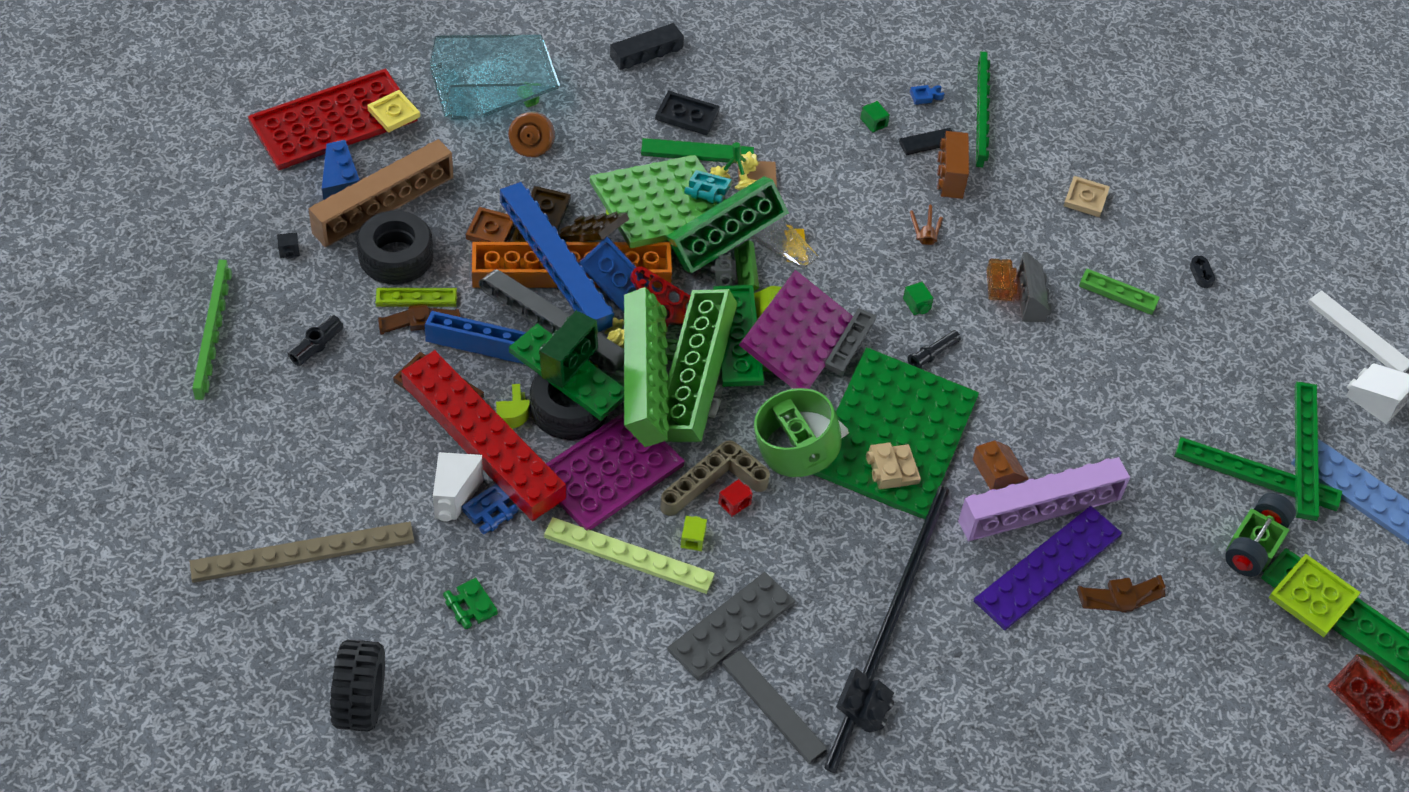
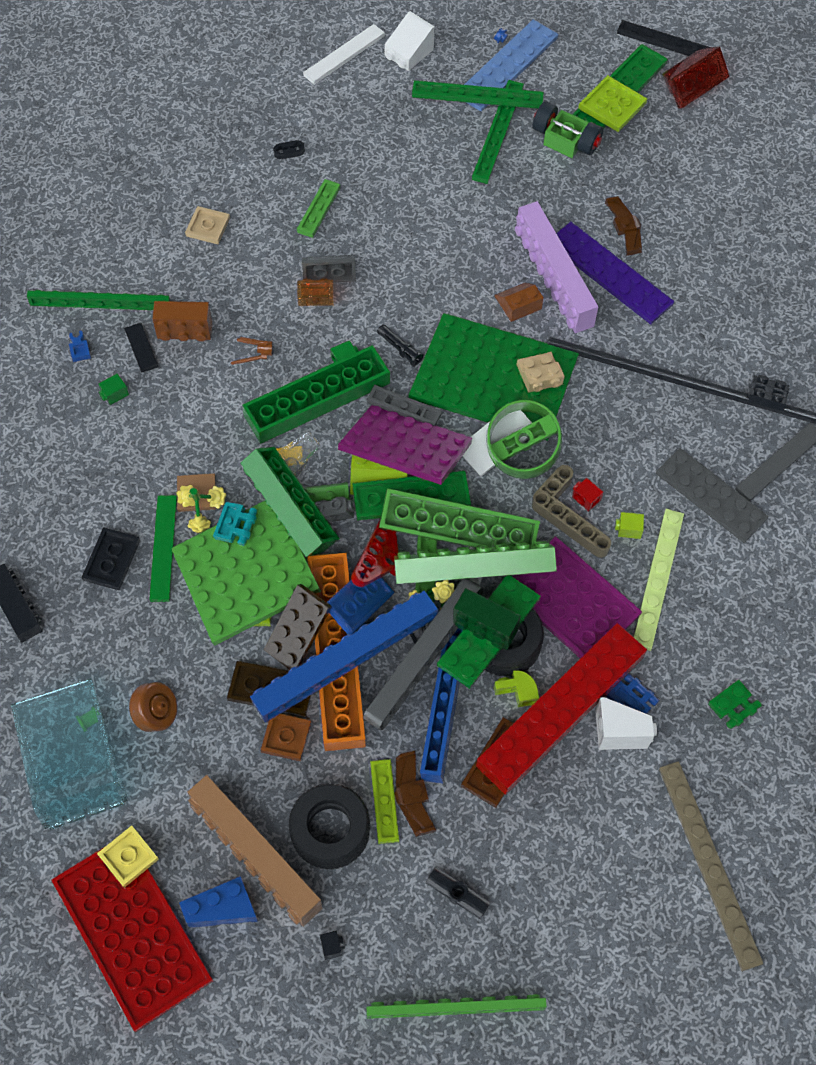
camera: 90 degrees left, 10 degrees up
none -> green brick [242,345,390,444]

